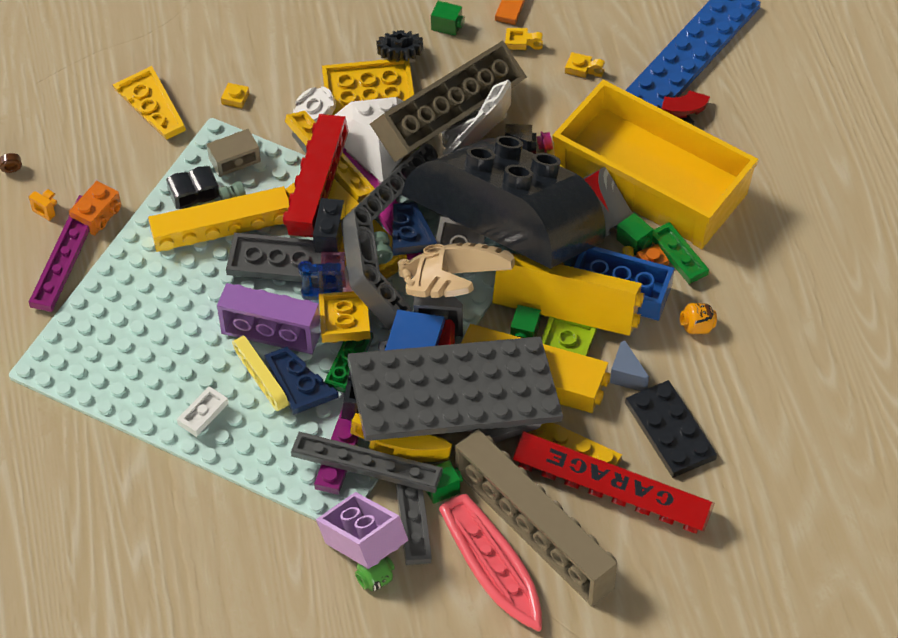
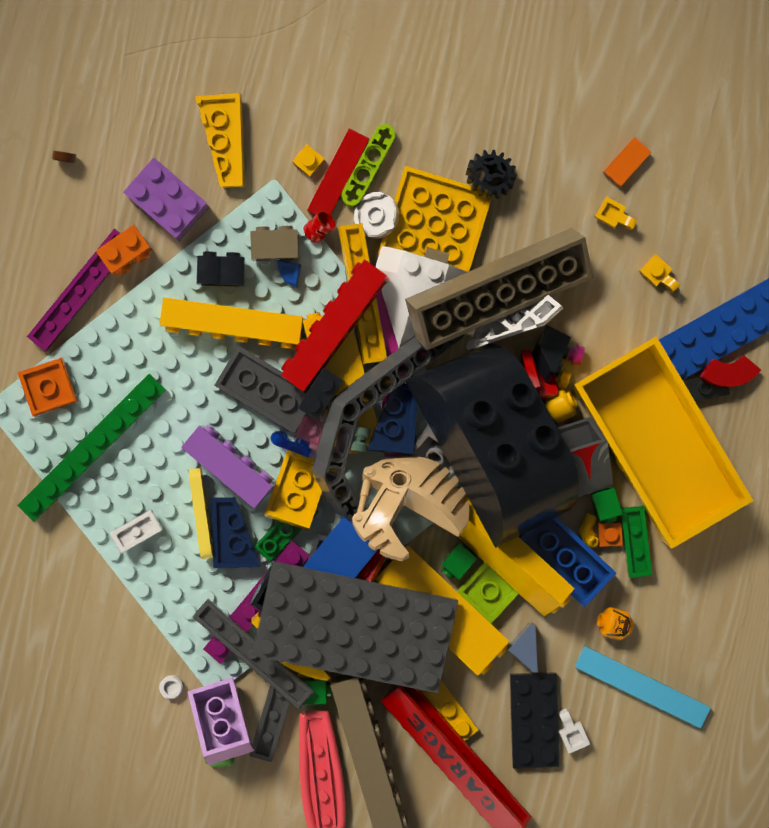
camera: 25 degrees right, 35 degrees up
light orange tile [29,189,57,221] -> none
sand green wheel [218,181,246,200] -> none
green brick [431,0,465,36] -> none
none -> green plate [17,373,166,522]
none -> orange tile [18,357,78,417]
none -> medium lavender brick [123,157,209,242]
none -> white tile [159,675,184,699]
none -> blue tile [278,260,301,288]
none -> red wheel [303,211,336,243]
none -> red tile [307,128,370,215]
none -> lime beam [342,124,395,207]
none -> white plate [558,708,590,754]
none -> medium azure tile [574,646,711,728]

